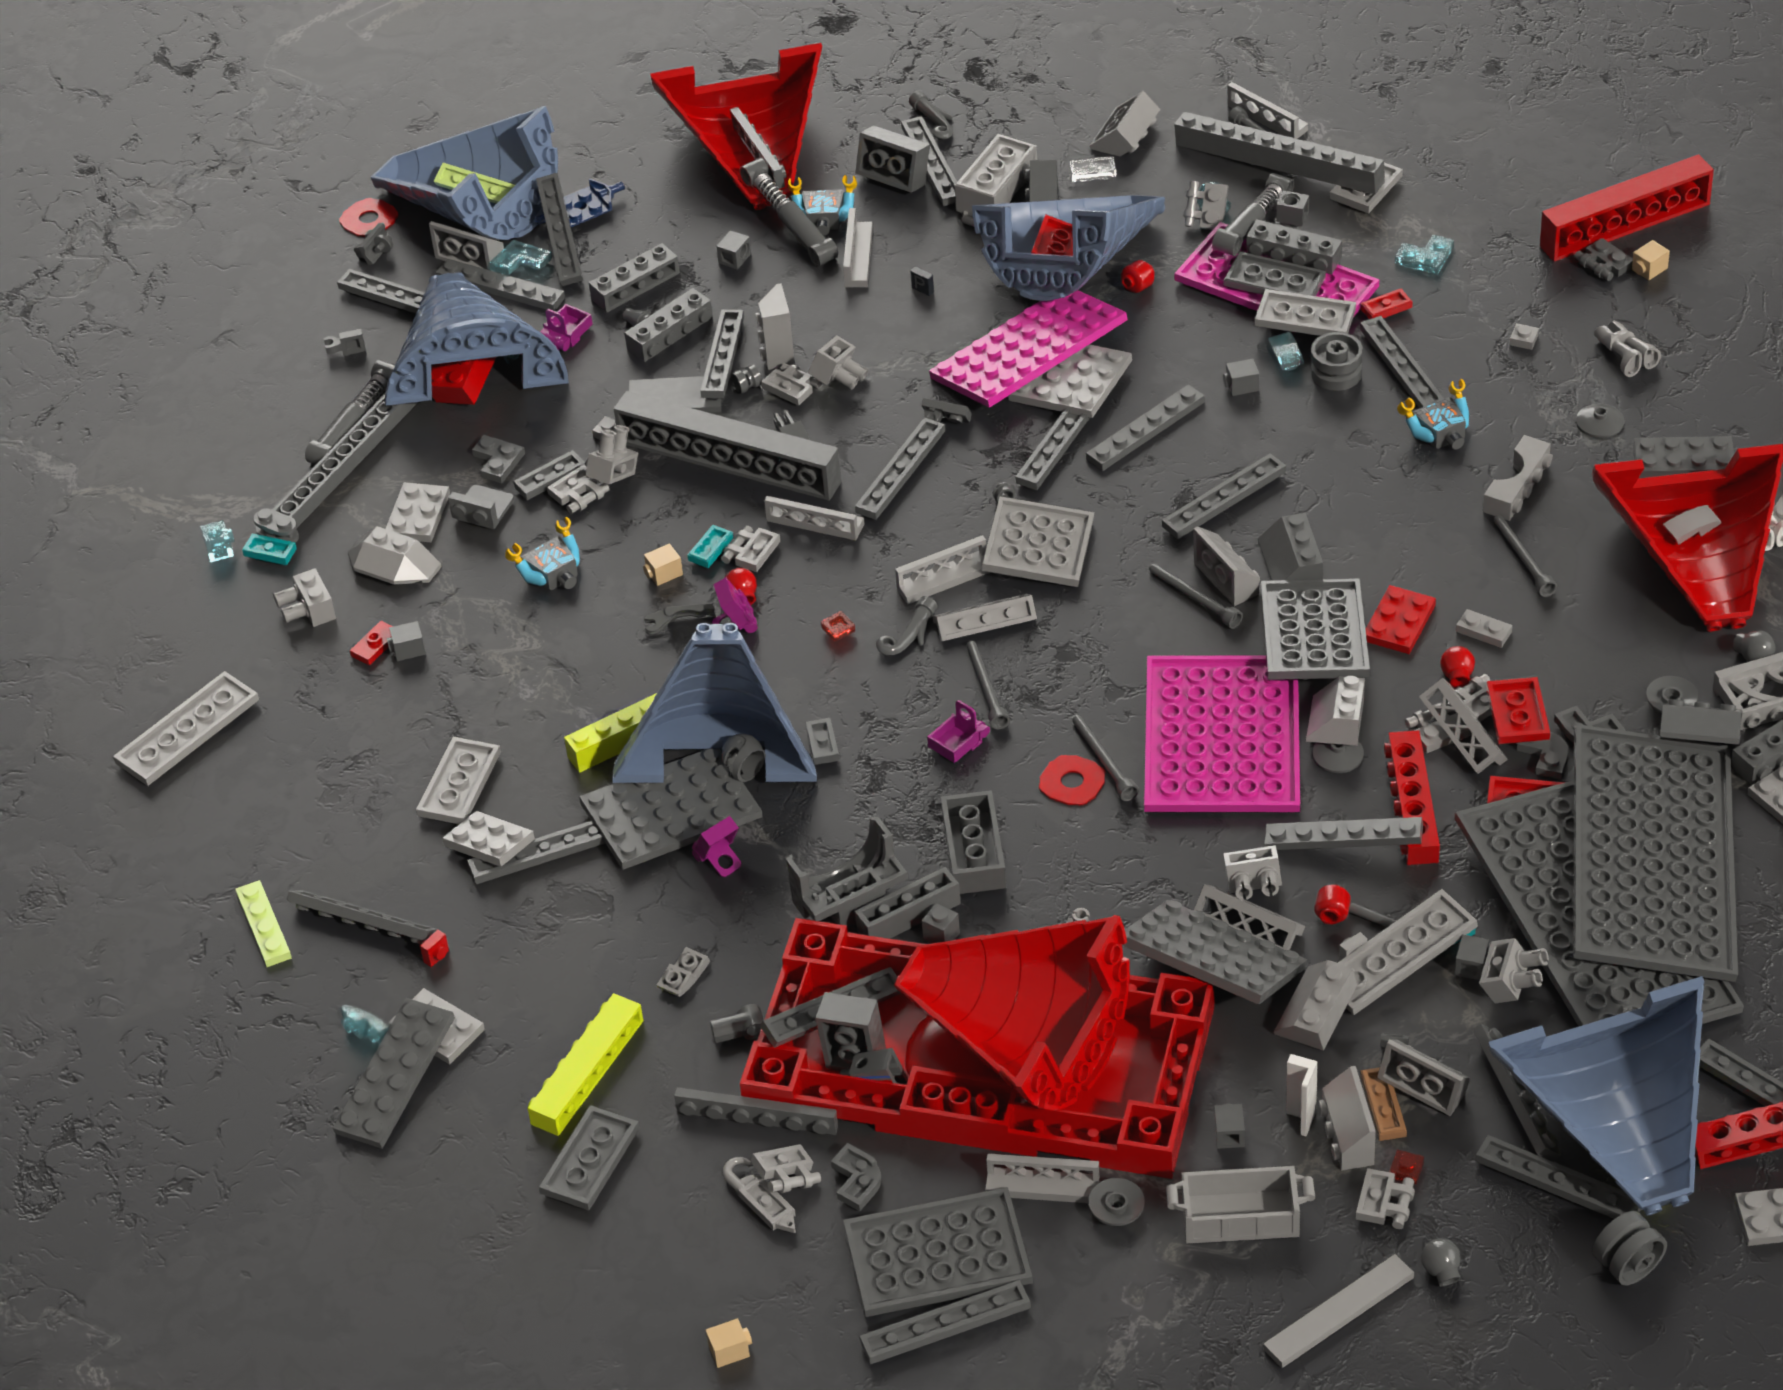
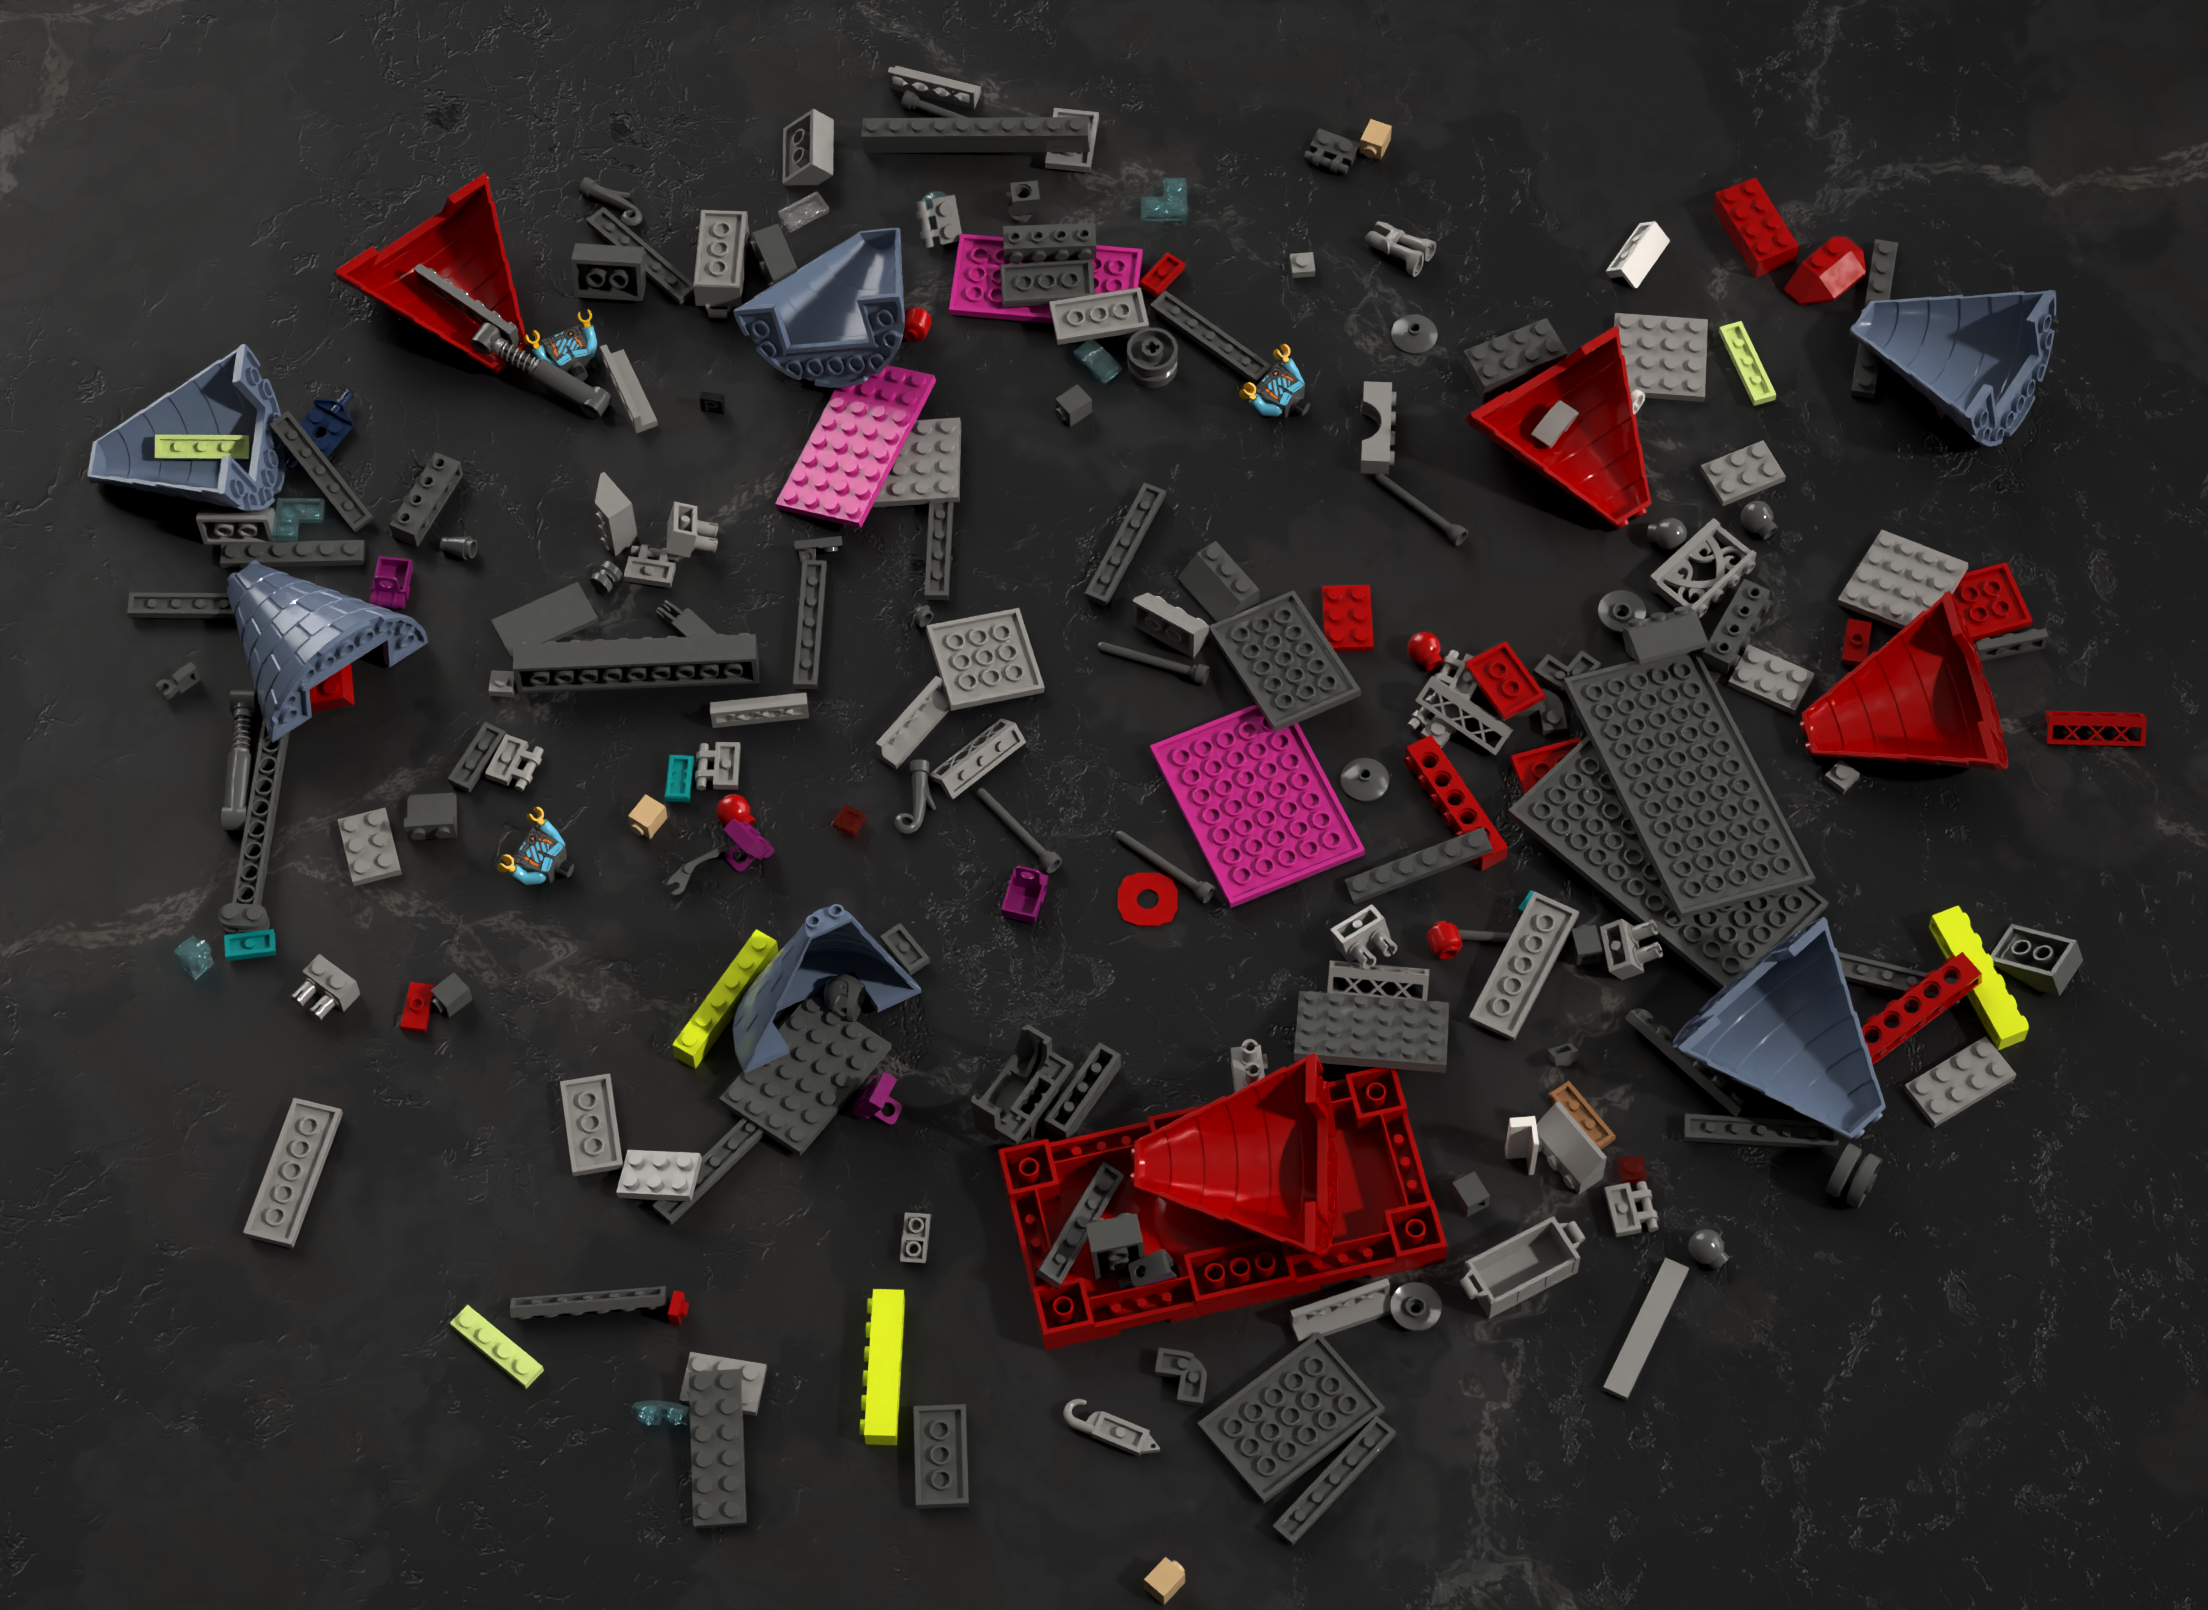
camera: 30 degrees left, 15 degrees up
piece [339,198,398,237] -> none
light grey wedge [348,526,442,584] -> none
dark grey hips [354,223,393,265] -> none
dark grey plate [472,435,525,484] -> none
light grey brick [585,425,638,484] -> none
dark grey brick [624,288,713,362] -> none
dark grey plate [674,1087,838,1135] -> none
plate [700,309,744,399] -> none
dark grey piece [710,1004,764,1043] -> none
dark grey brick [716,230,751,270] -> none
light grey plate [751,1144,821,1193] -> none
dark grey brick [922,903,960,944] -> none
dark grey brick [941,790,1007,894] -> none
red plate [1031,214,1073,256] -> none
dark grey plate [1086,384,1205,471] -> none
dark grey piece [1212,173,1294,256] -> none
light grey slope [1274,960,1357,1051] -> none
light grey slope [1306,676,1365,746] -> none
light grey plate [1339,932,1367,961] -> none
light grey slope [1377,1039,1470,1116] -> none
light grey plate [1456,609,1512,648] -> none
red brick [1540,154,1714,262] -> none

